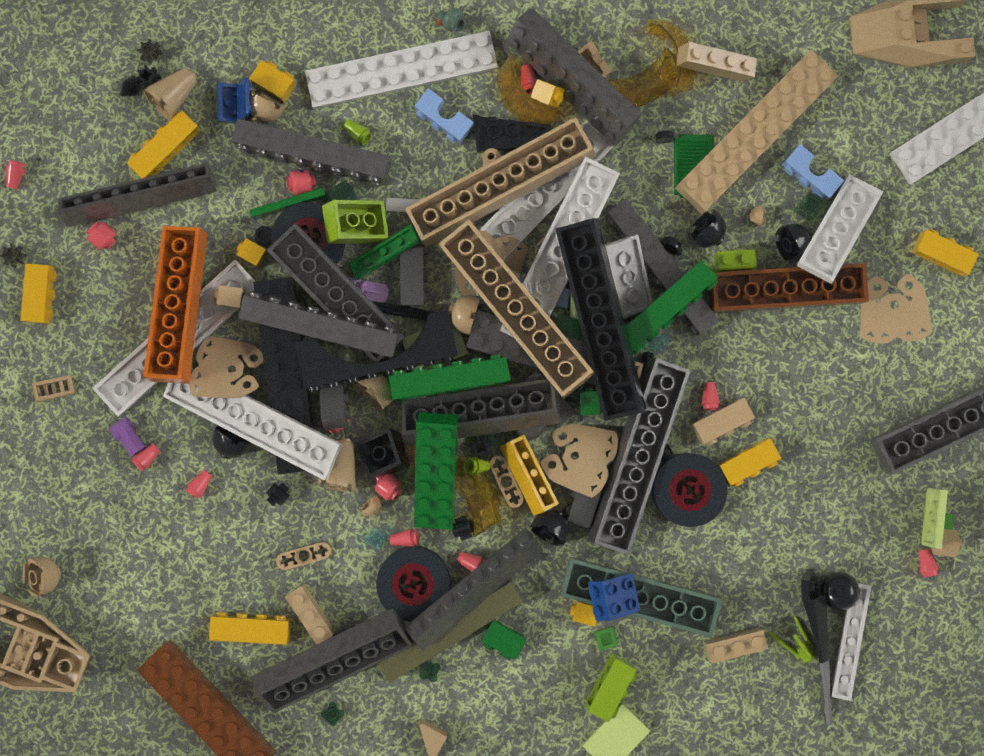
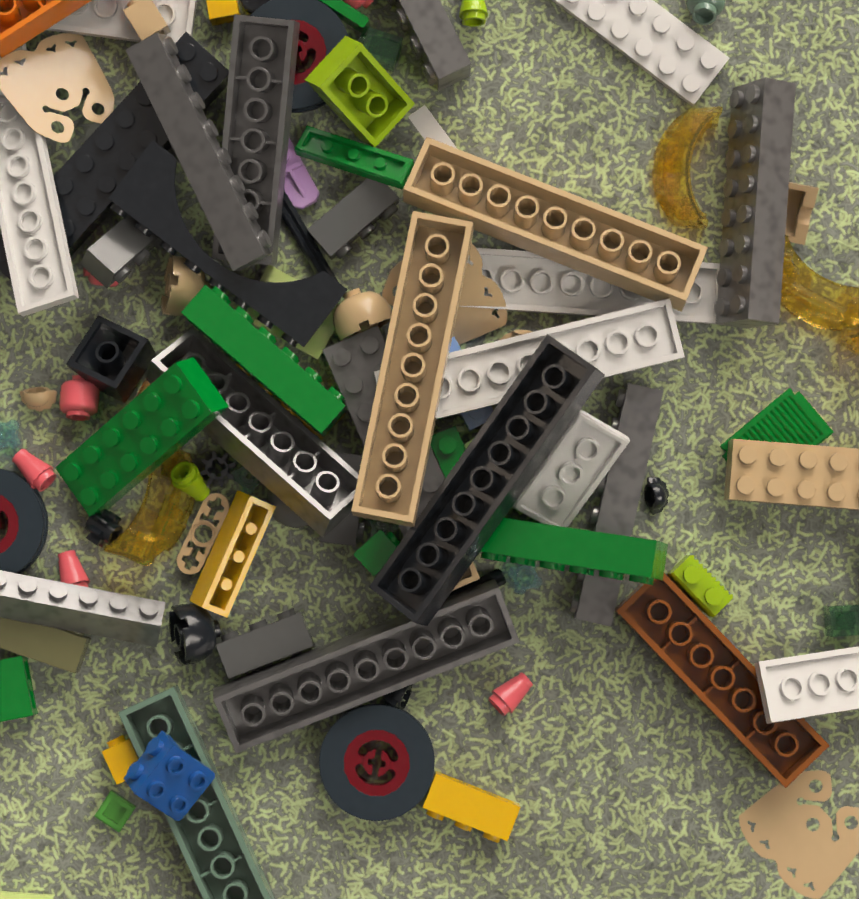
camera: 55 degrees right, 0 degrees up
tan cone [317,438,356,492] -> none
light blue arch [414,88,474,144] -> none
black wing [473,114,551,153] -> none
tan brick [482,148,502,166] -> none
coral cone [520,64,537,95] -> none
yellow brick [531,79,565,107] -> none
tan piece [541,424,618,498] -> none
lime brick [585,652,637,723] -> none
black tile [655,130,675,144] -> none
black cylinder [688,209,726,248] -> none
tan brick [691,397,755,446] -> none
tan piece [749,205,765,226] -> none
black cylinder [775,223,812,263] -> none

